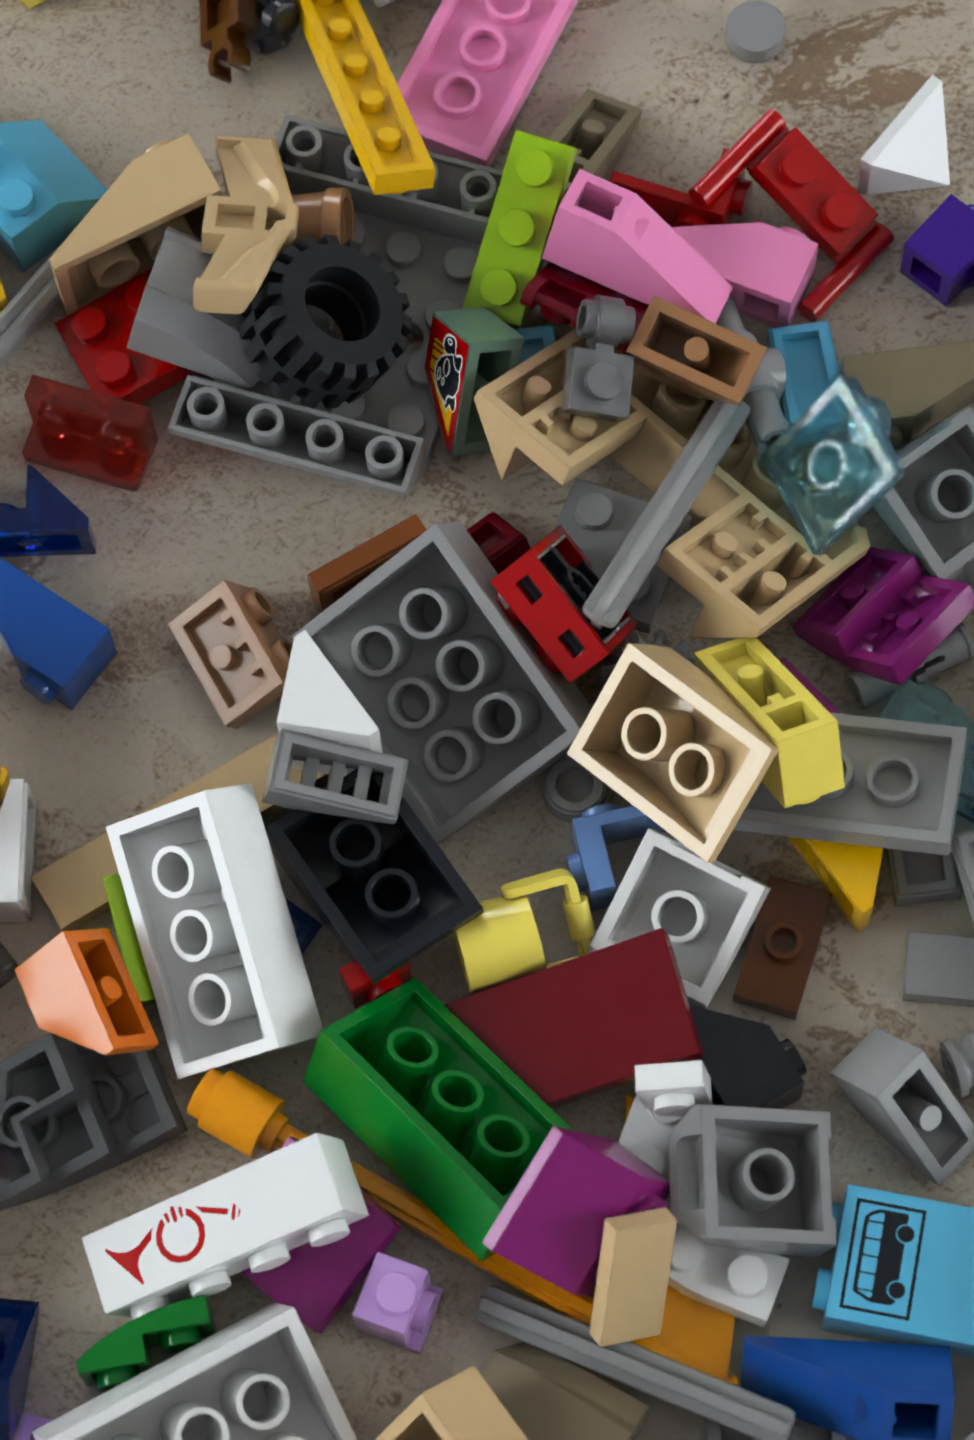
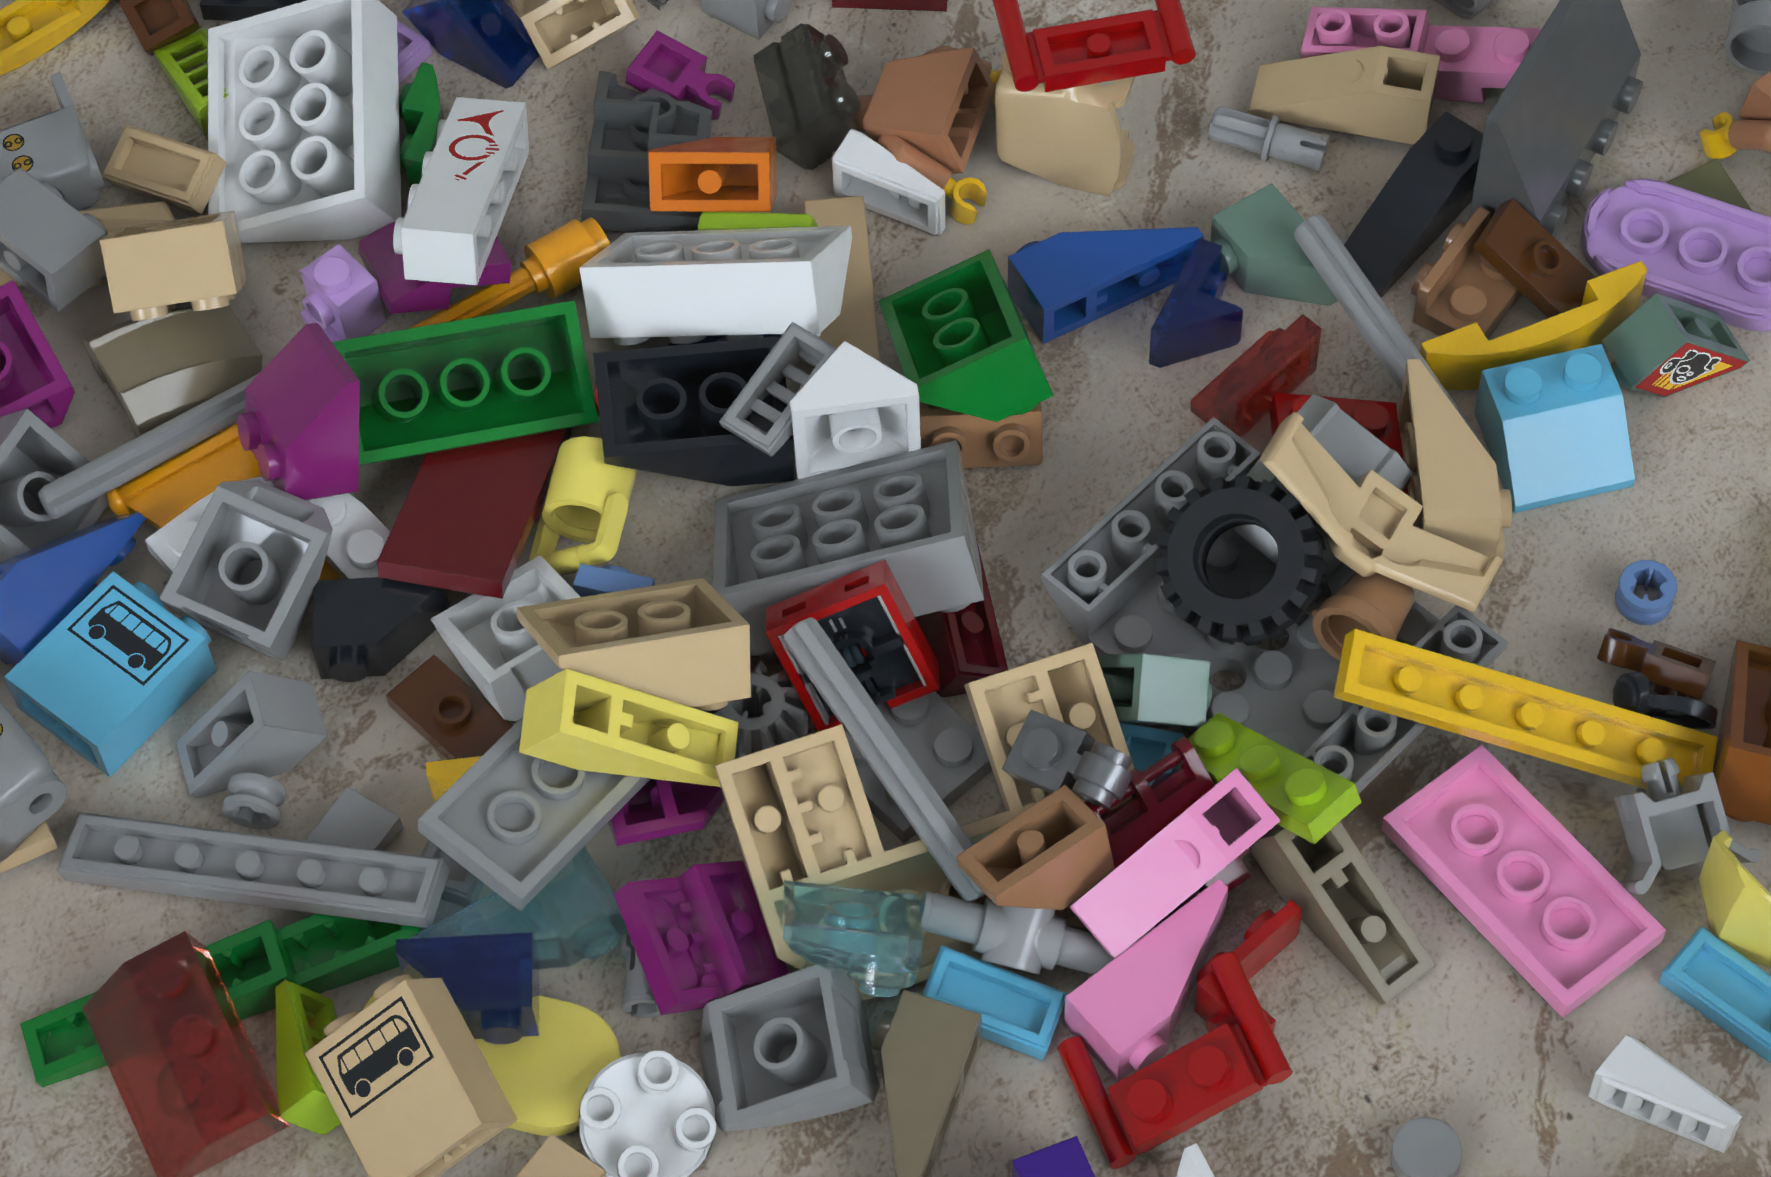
camera: 115 degrees right, 10 degrees down
dark orange tile [307,514,426,613] -> none
tan tile [589,1207,677,1347] -> none
white plate [634,1060,712,1117] -> none
none -> green slope [878,249,1054,422]
none -> medium blue bush [1615,560,1677,625]

